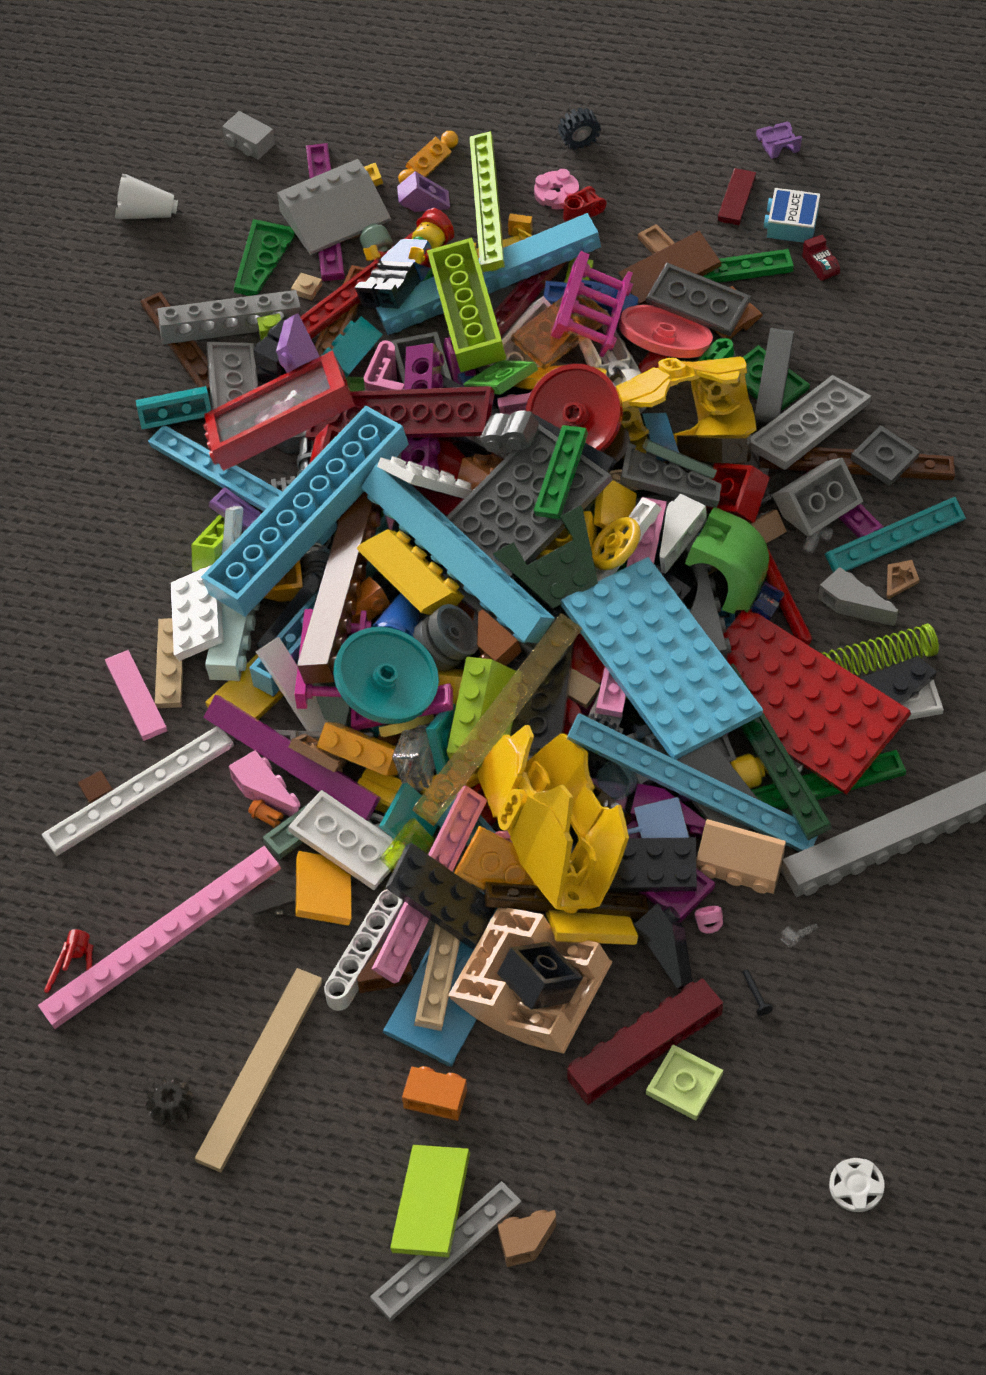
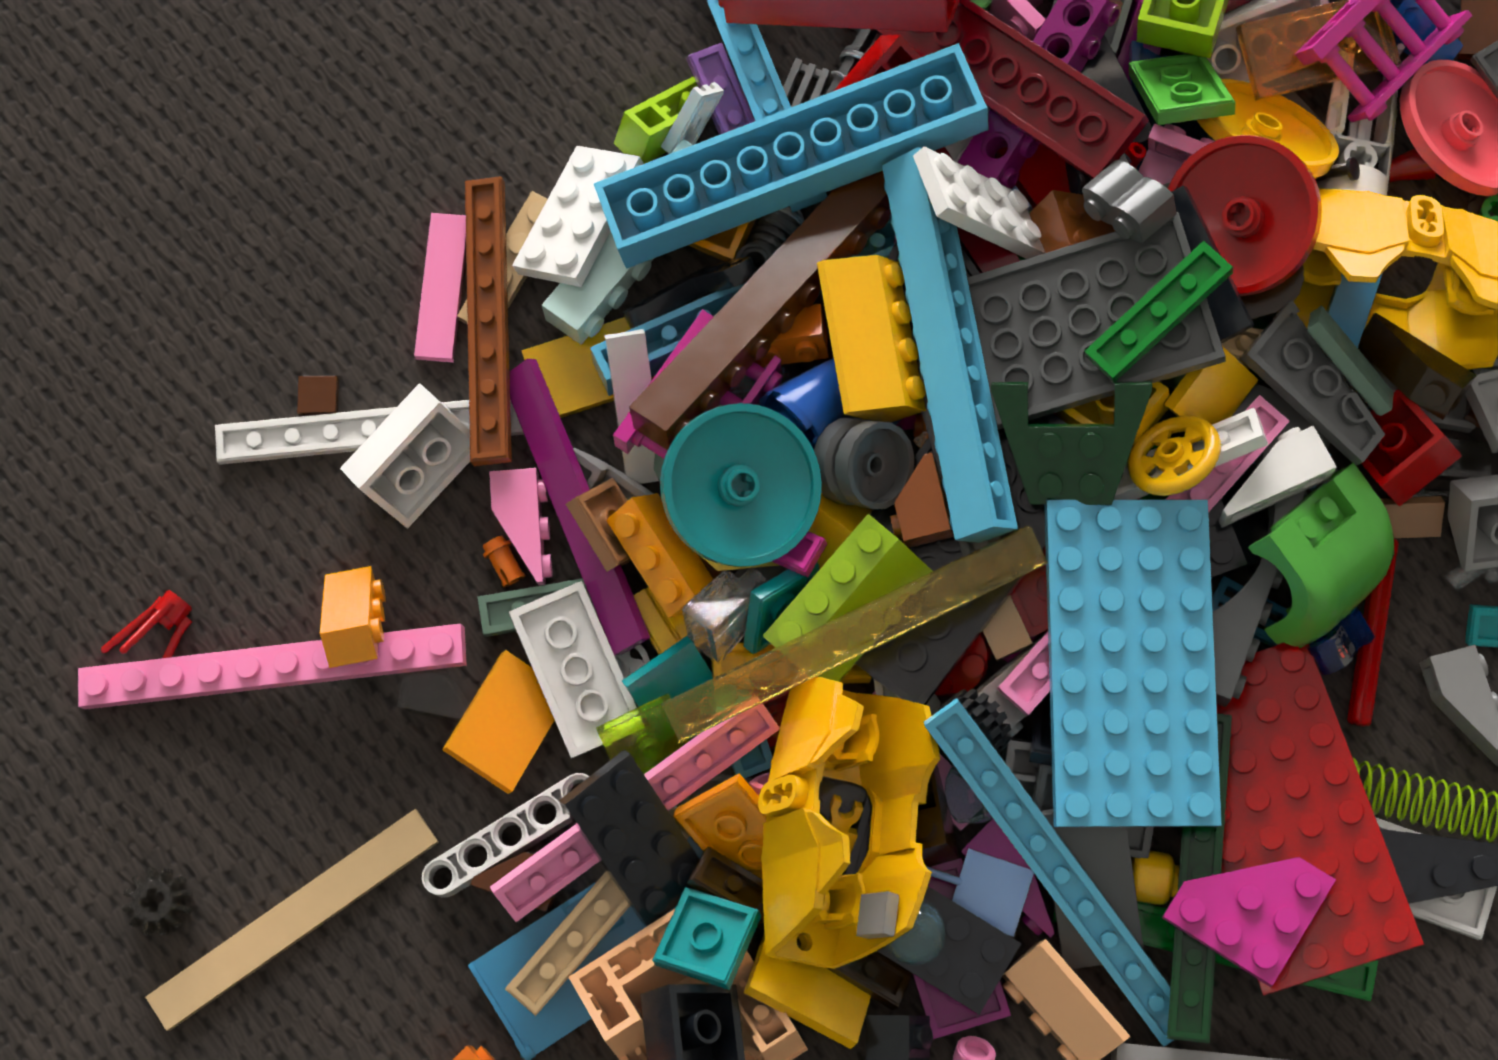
camera: 30 degrees right, 20 degrees up
none -> light orange brick [320,566,386,668]
none -> white slope [340,383,470,529]
none -> dark orange tile [465,176,512,466]
none -> teal tile [652,887,762,990]
none -> light grey tile [856,891,899,939]
none -> clear light blue hair [886,900,945,966]
none -> dark pink plate [1162,857,1336,987]

